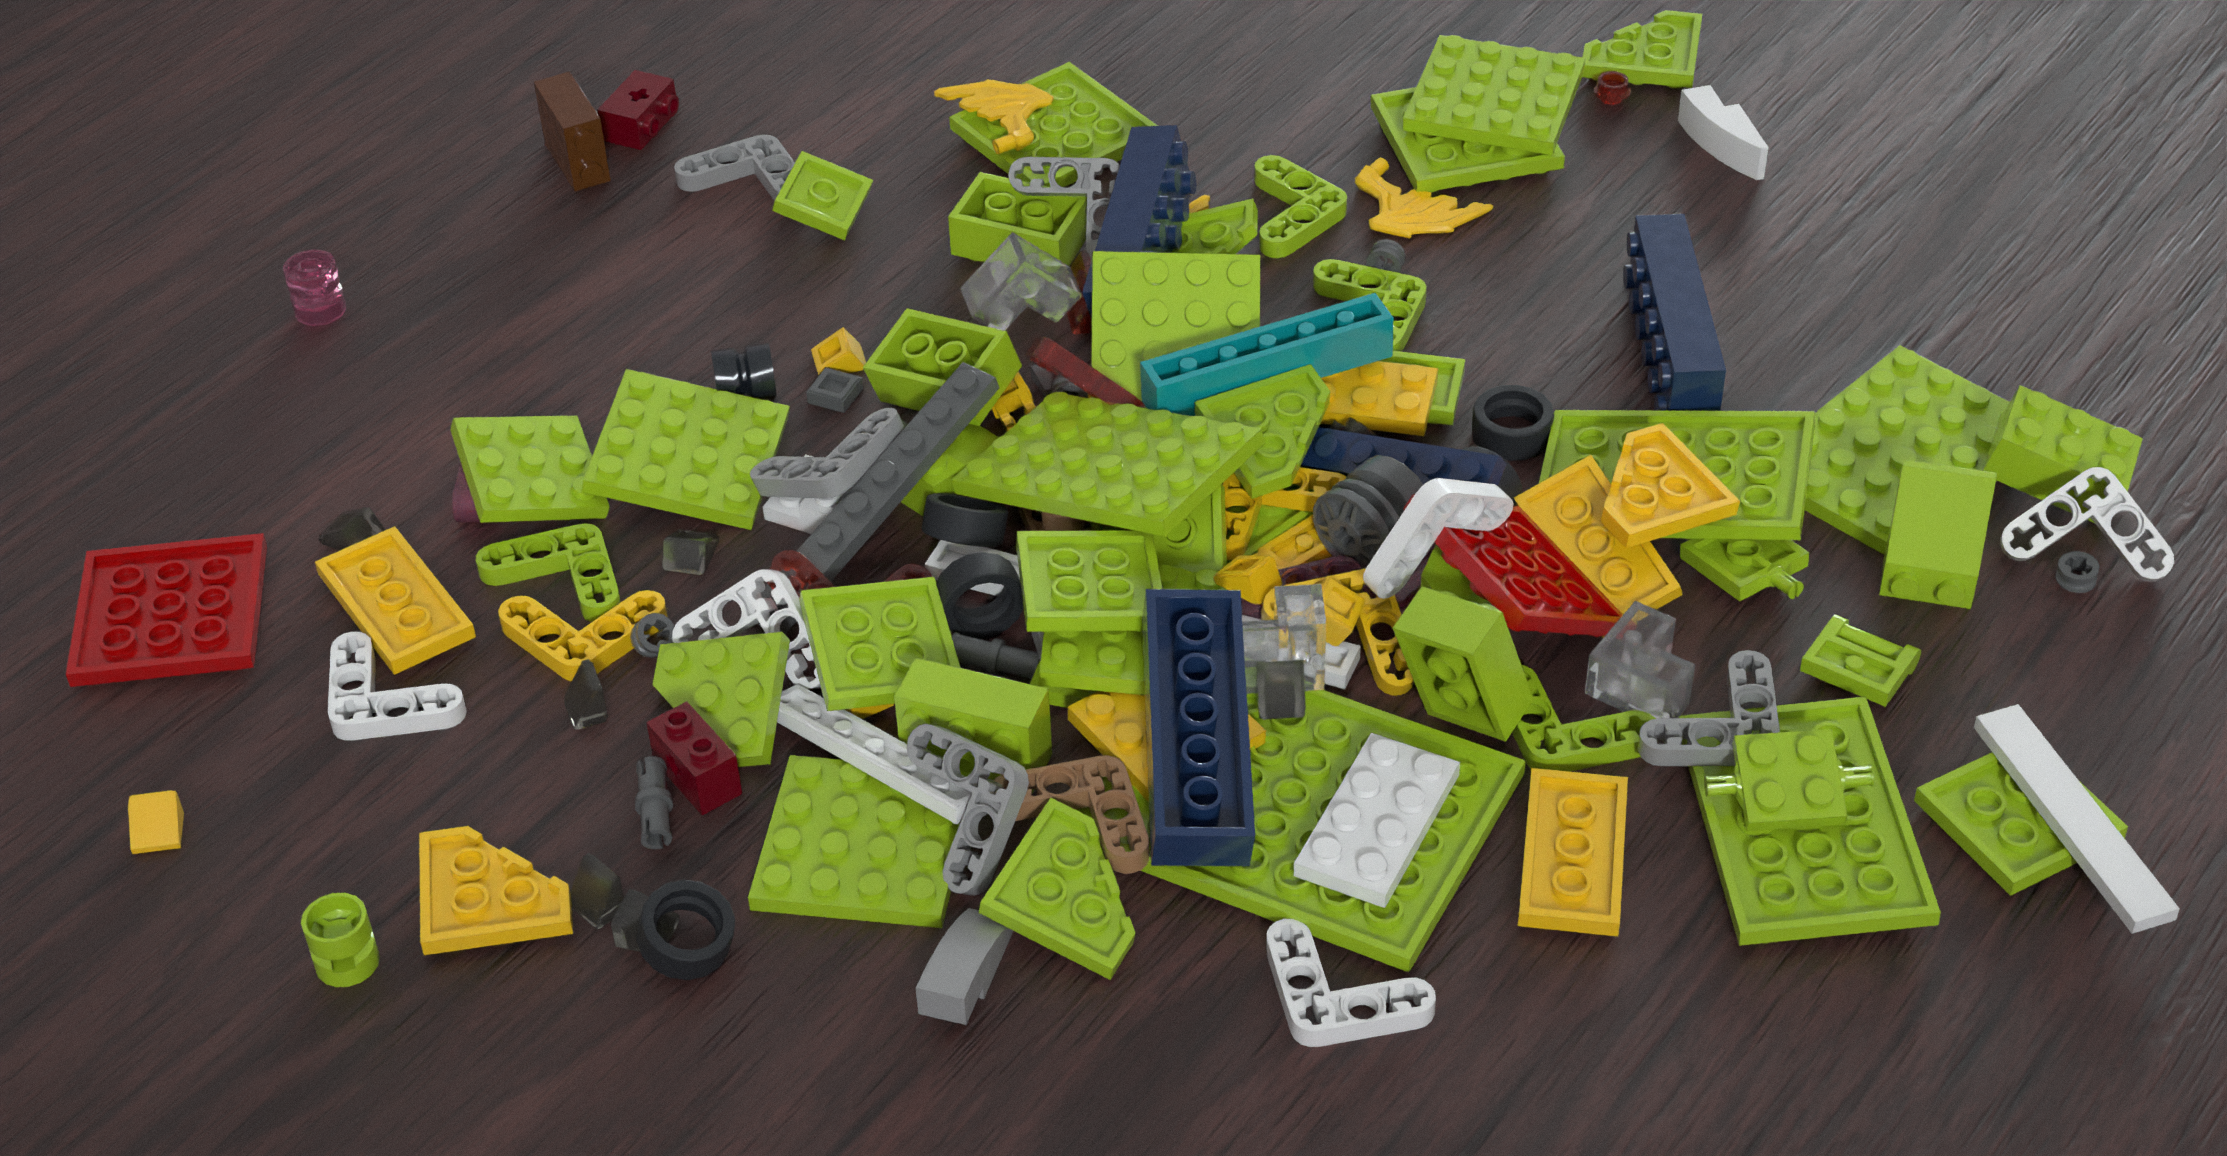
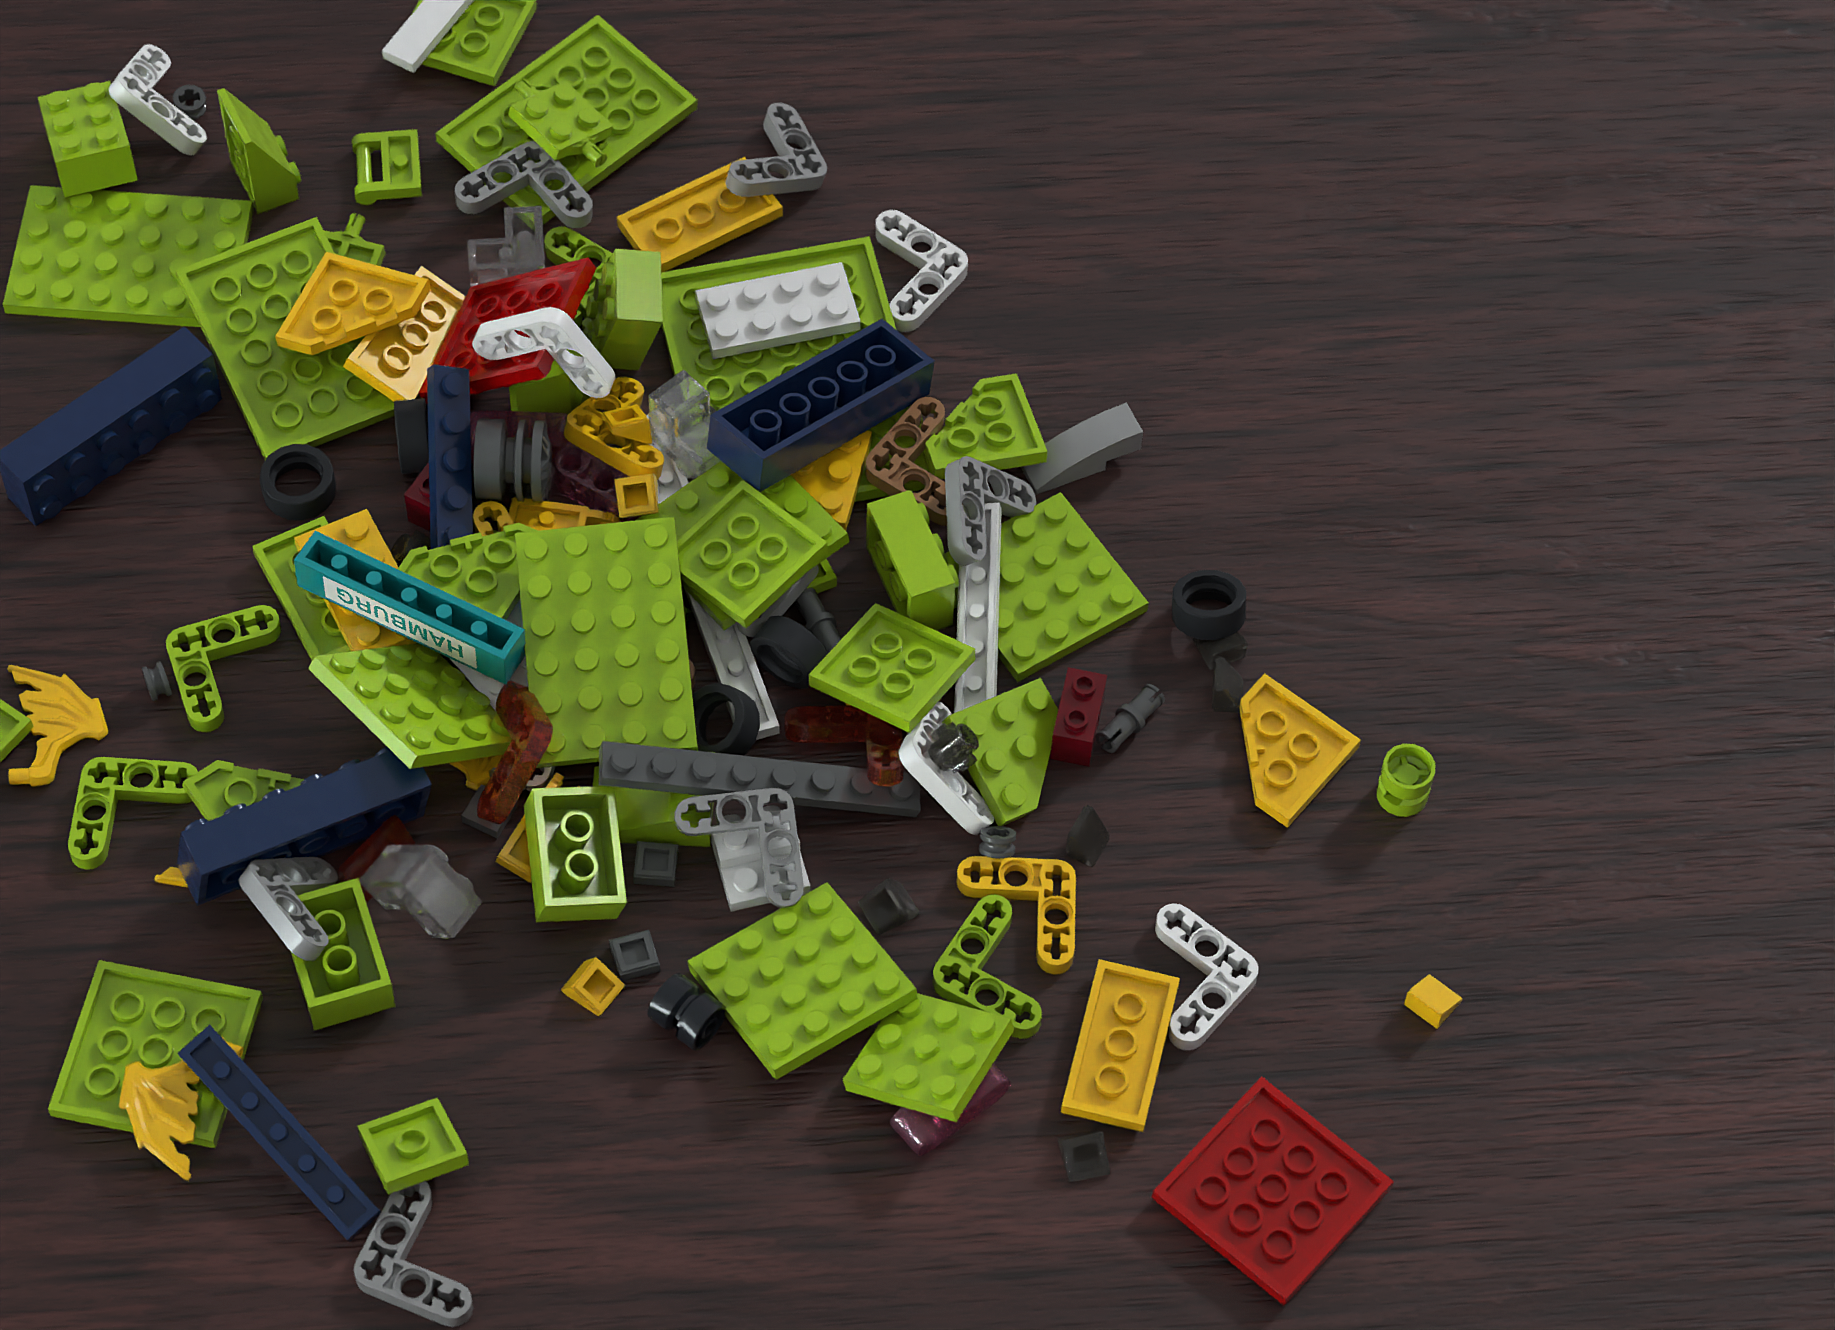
camera: 135 degrees left, 15 degrees up
none -> dark blue plate [177,1024,381,1242]
none -> light grey beam [725,103,827,197]
none -> clear smoke gear [928,722,979,773]

